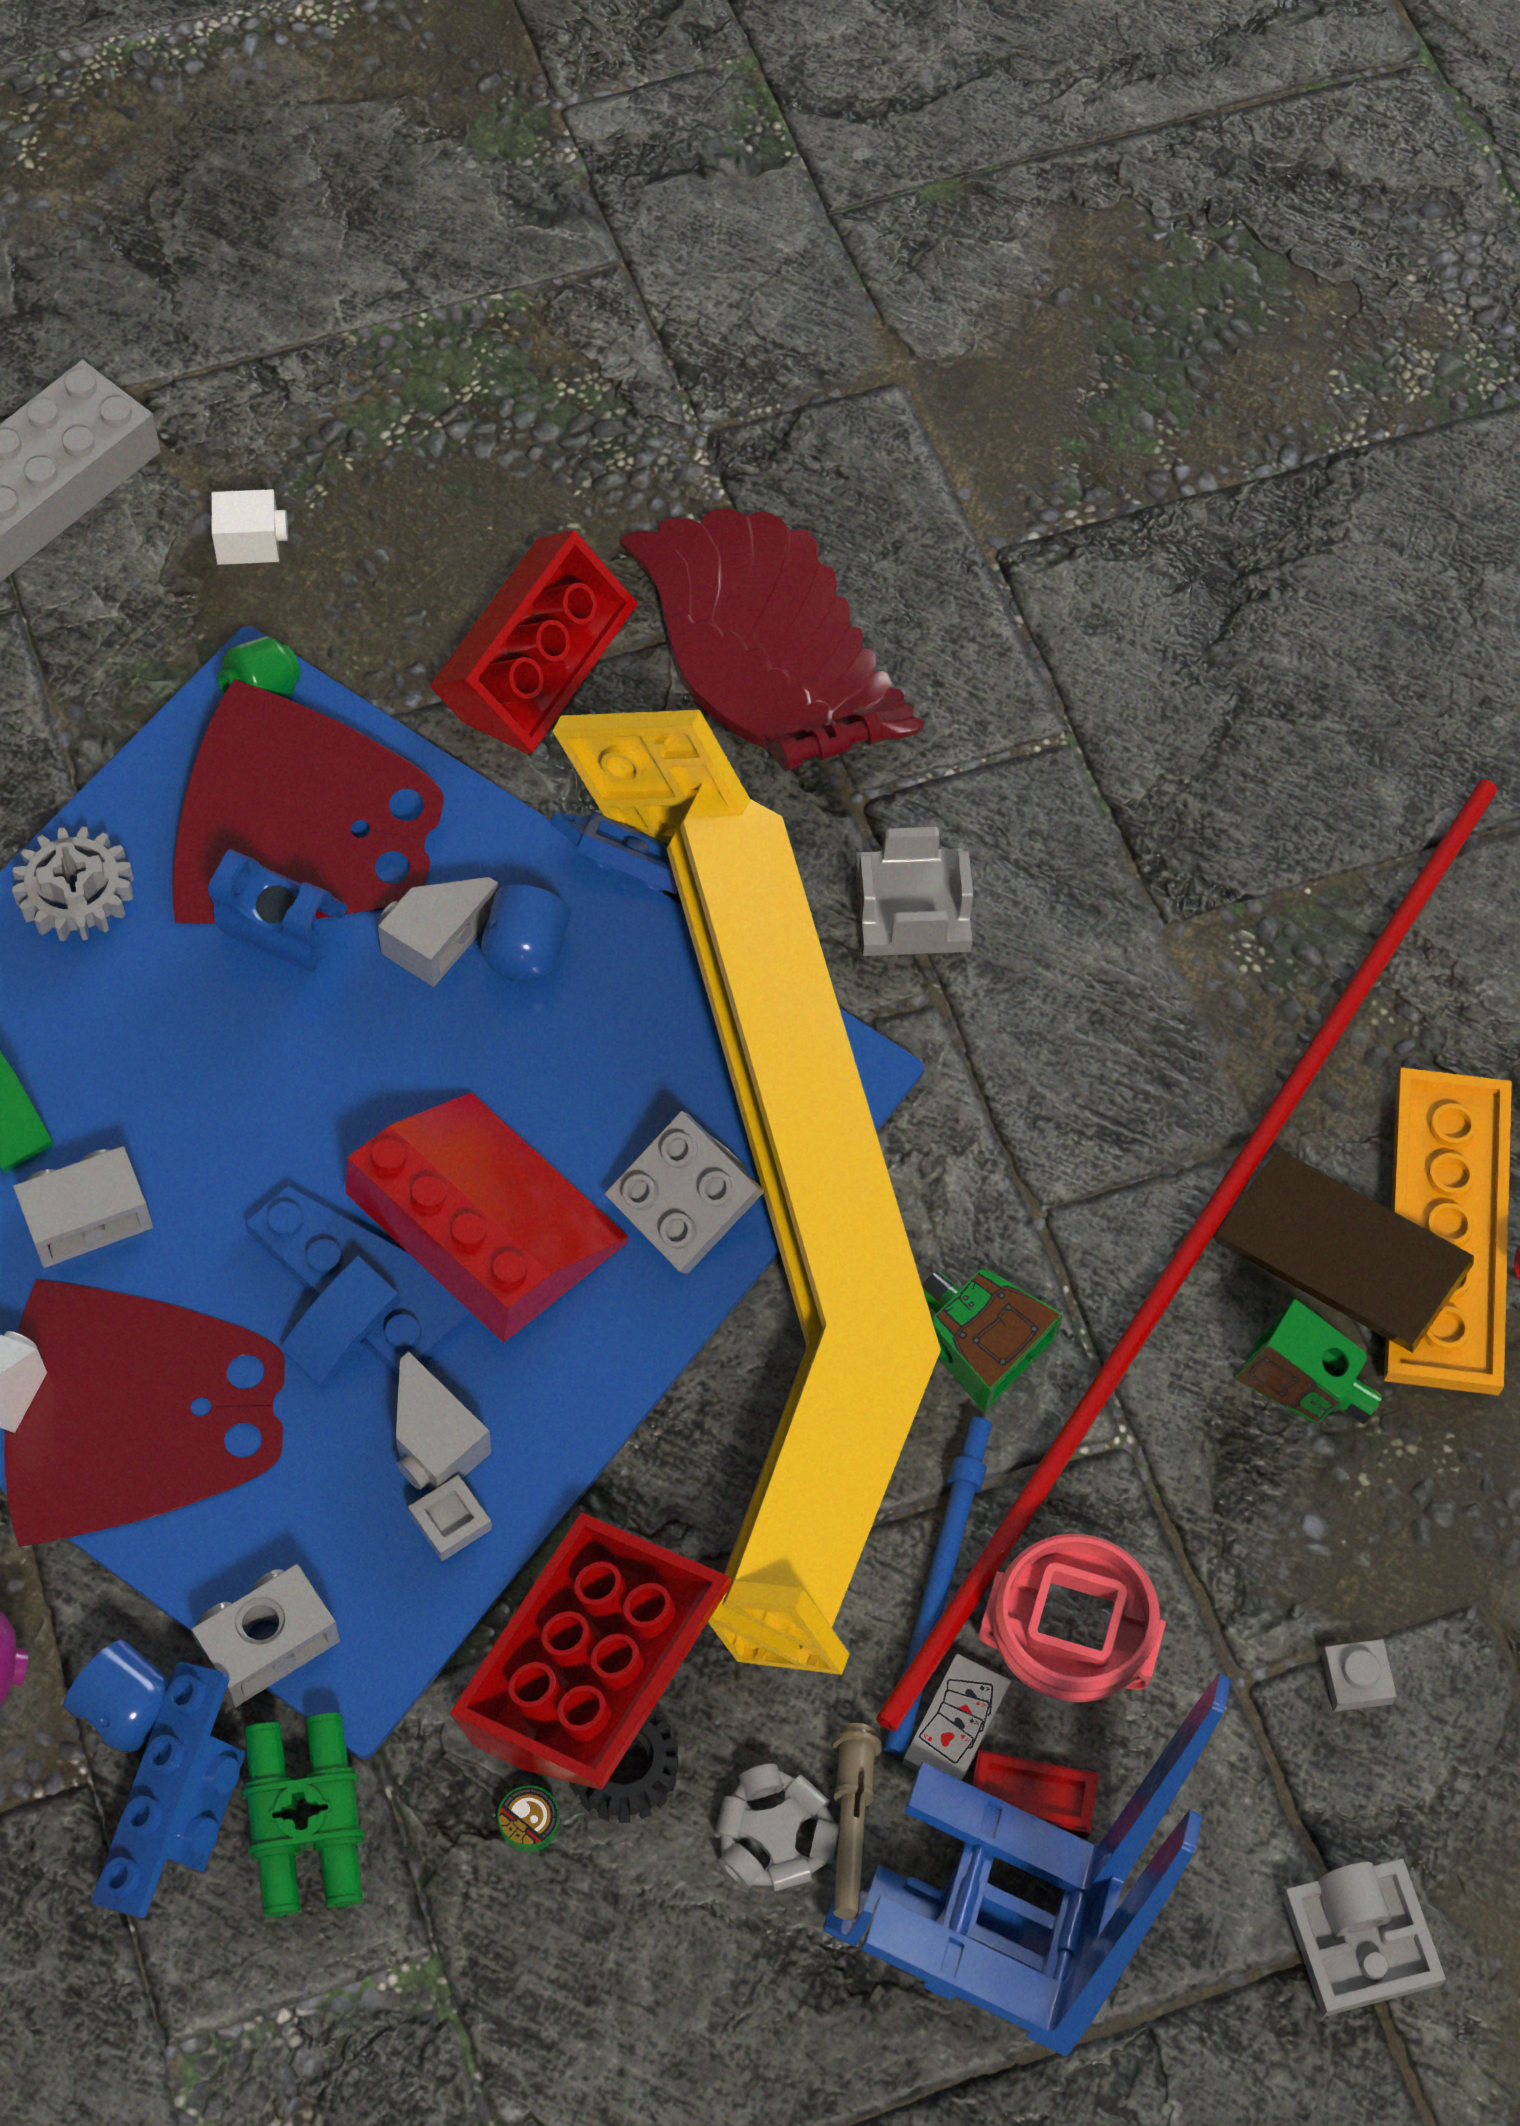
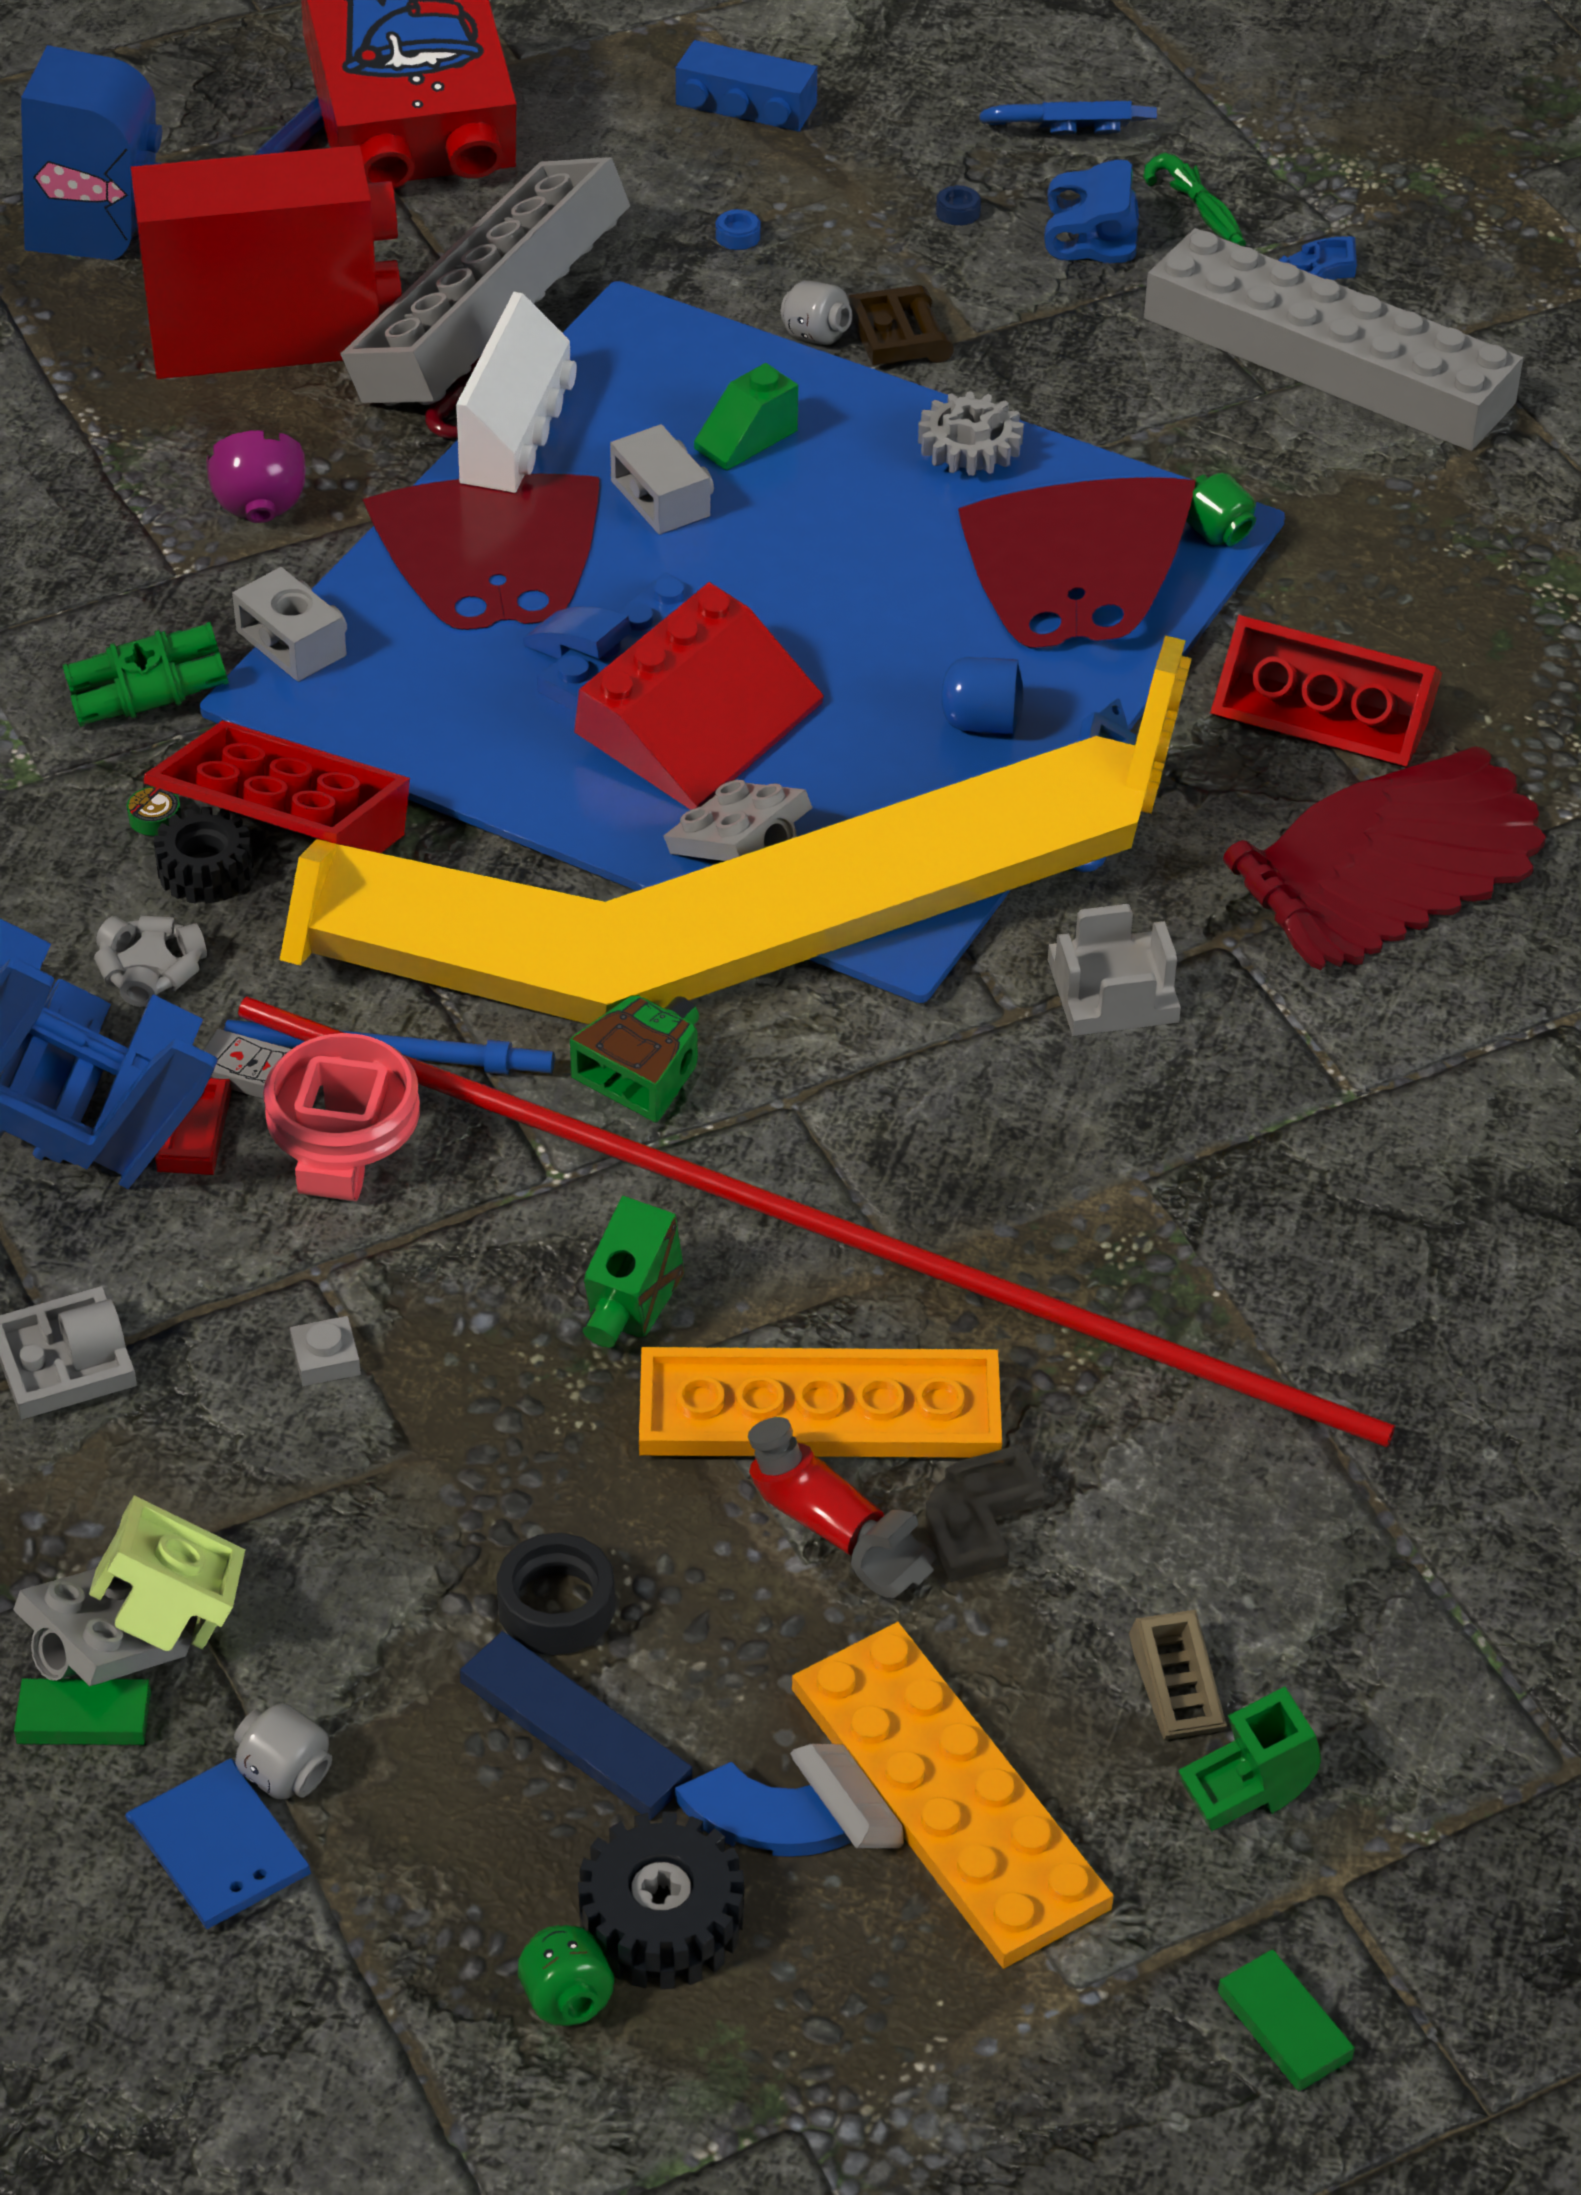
camera: 85 degrees right, 15 degrees down
blue helmet [62,1640,170,1752] -> none
blue bracket [92,1662,246,1919] -> none
blue piece [208,849,348,972] -> none
white brick [212,489,288,565] -> none
light grey slope [378,877,498,987] -> none
light grey slope [396,1352,492,1491] -> none
light grey plate [408,1474,492,1561] -> none
dark tan pin [833,1723,882,1919] -> none
dark brown tile [1216,1148,1474,1353] -> none

